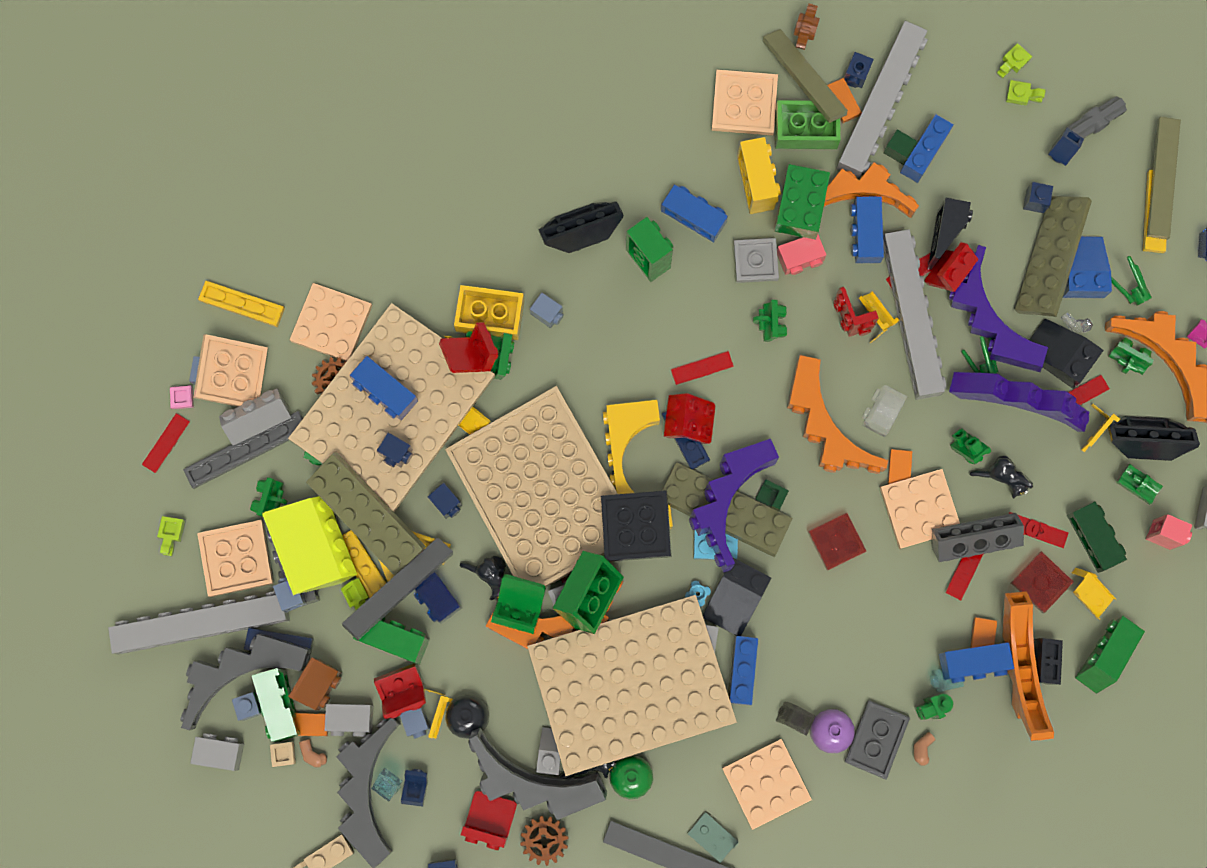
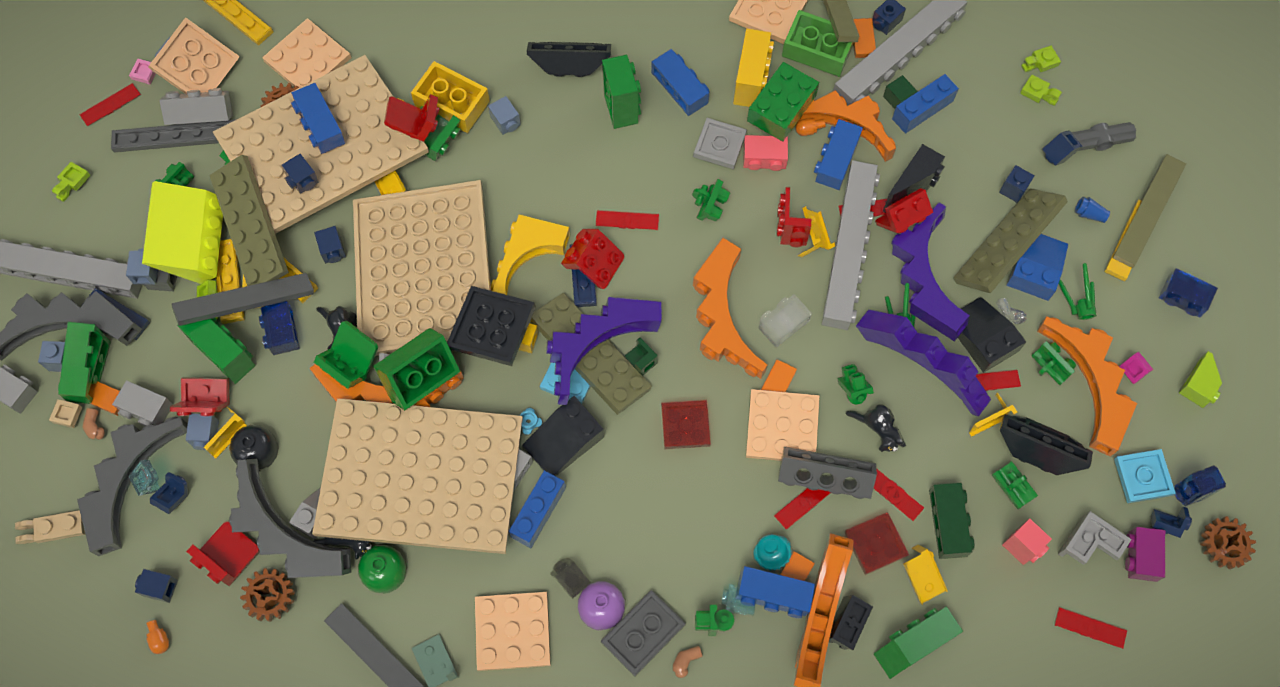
camera: 20 degrees right, 10 degrees down
light nougat plate [197,520,274,597] -> none
dark orange slope [288,657,342,711] -> none
none -> teal hair [753,534,792,571]
none -> orange cylinder [796,118,826,136]
none -> blue cone [1075,197,1110,223]

